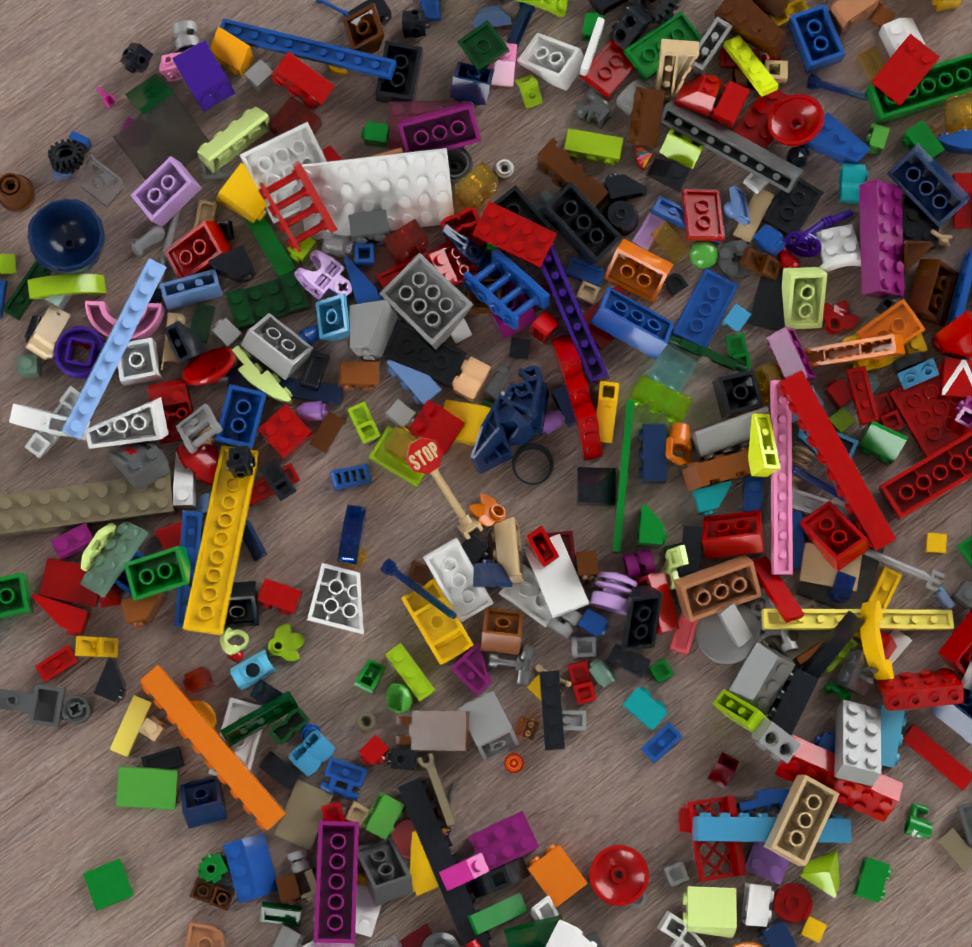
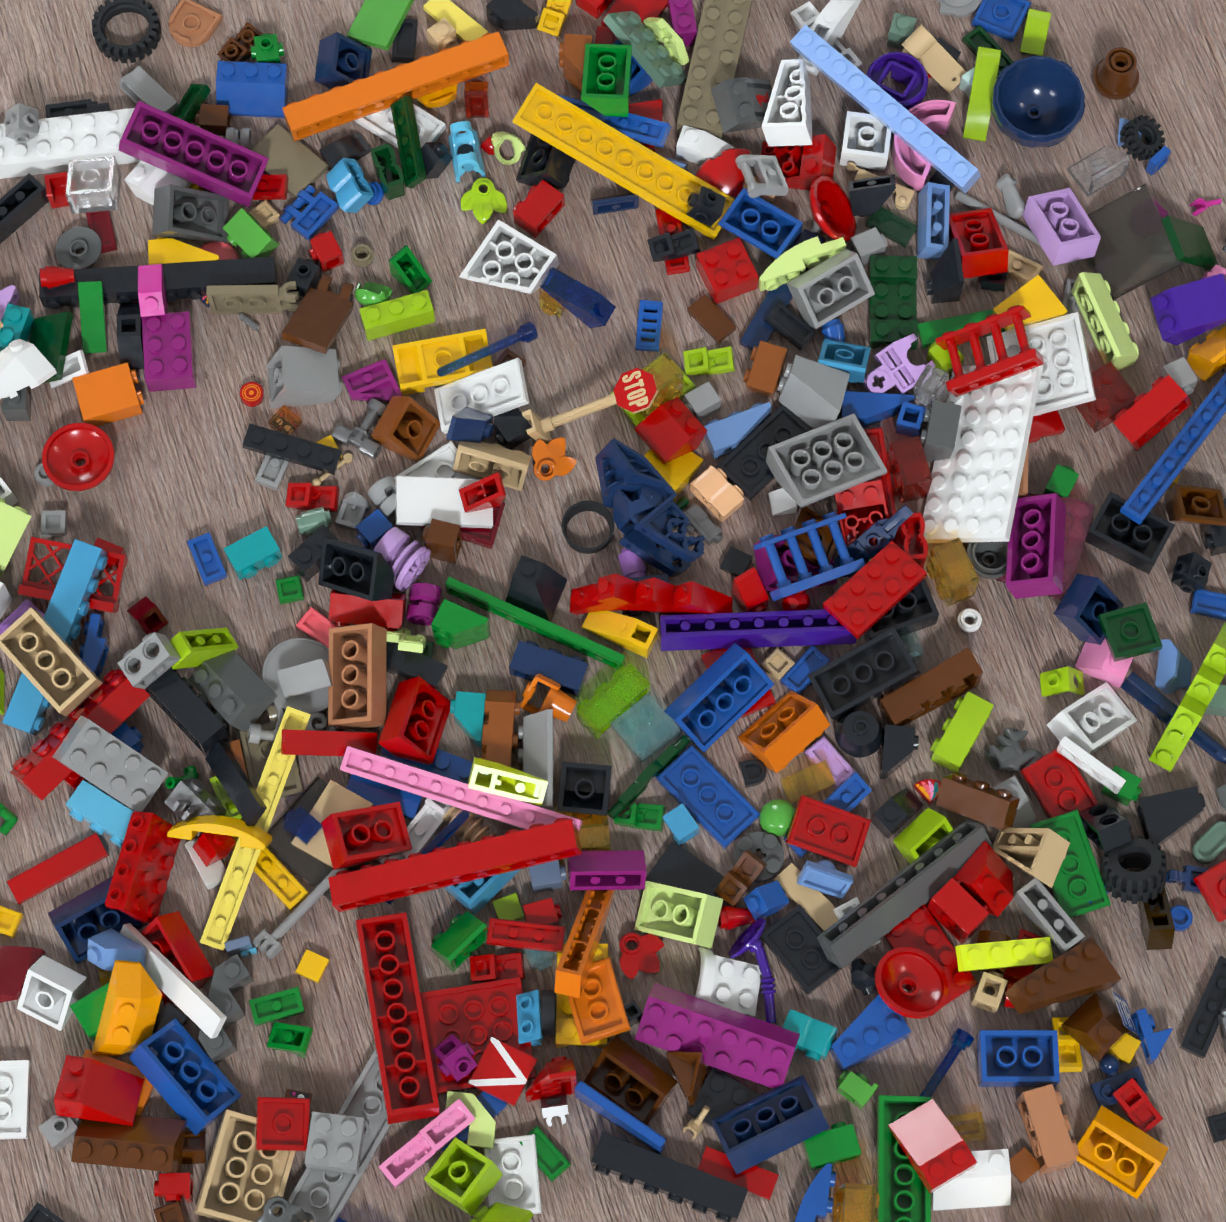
camera: 110 degrees right, 10 degrees down
medium lavender brick [298,401,327,422] -> none

